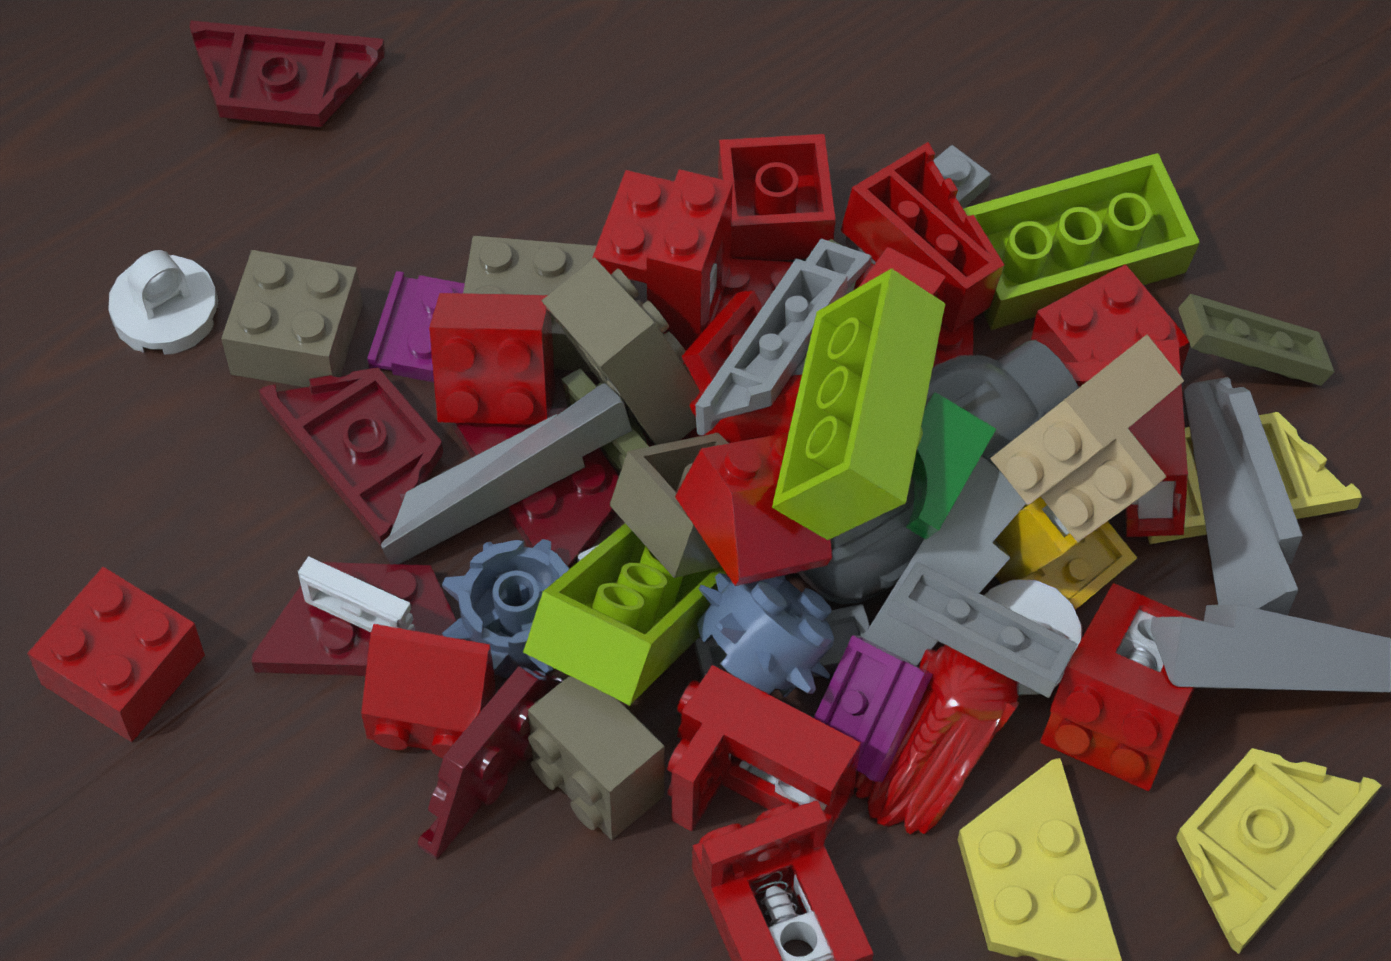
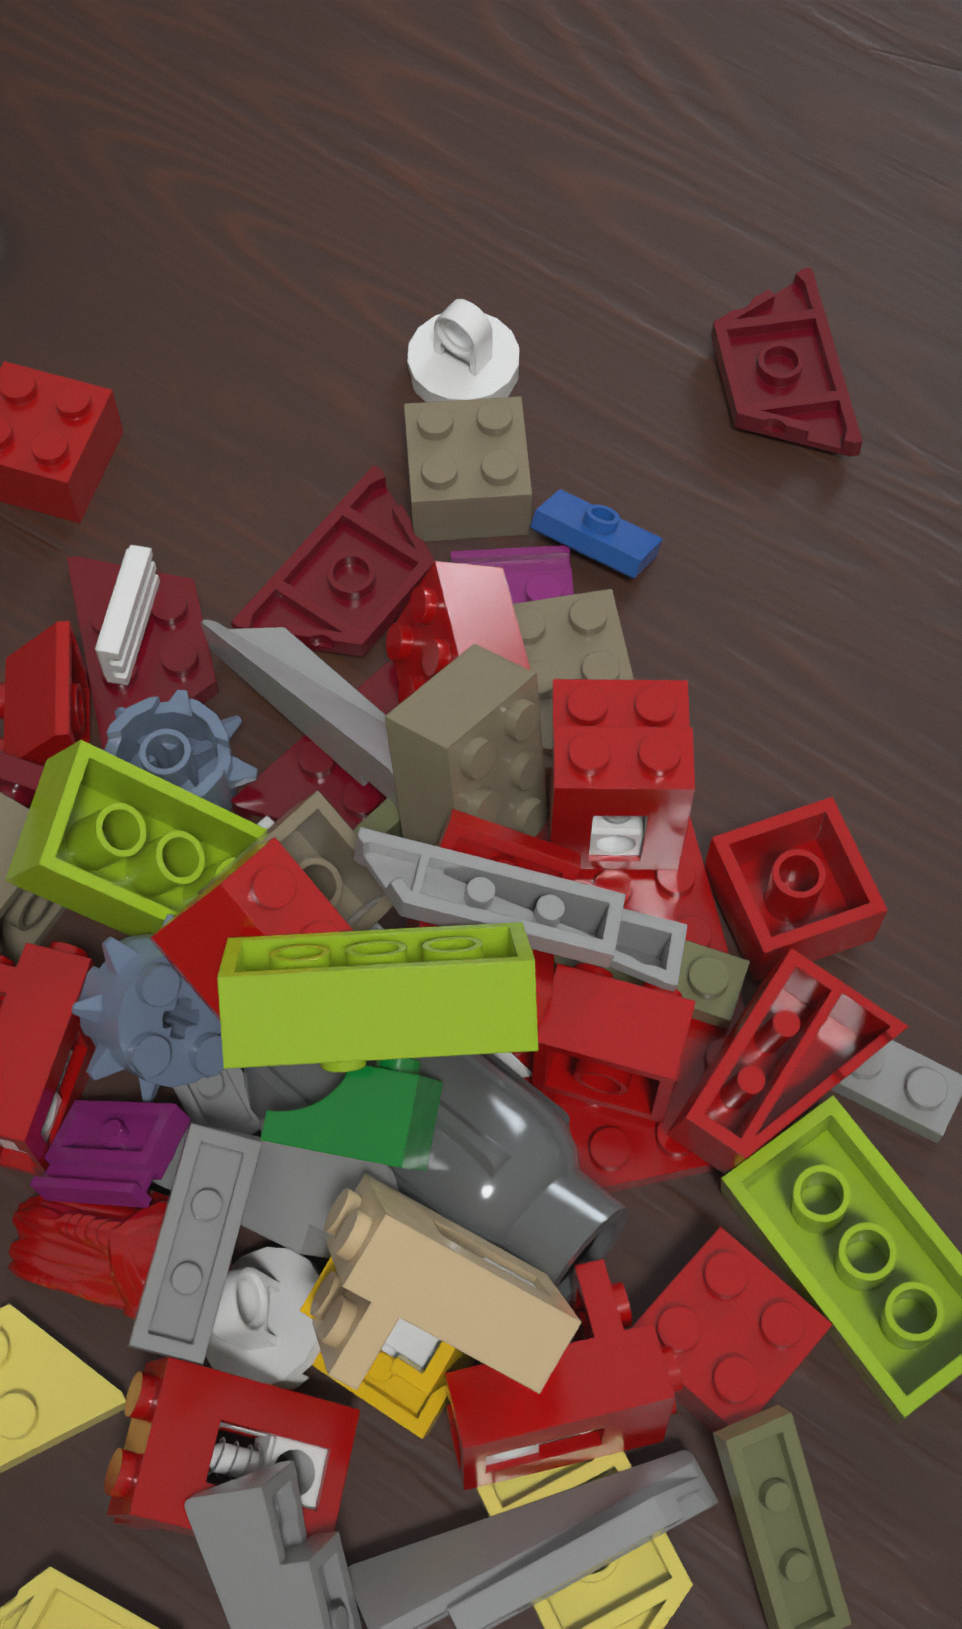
camera: 75 degrees right, 5 degrees up
none -> blue plate [530,489,663,578]

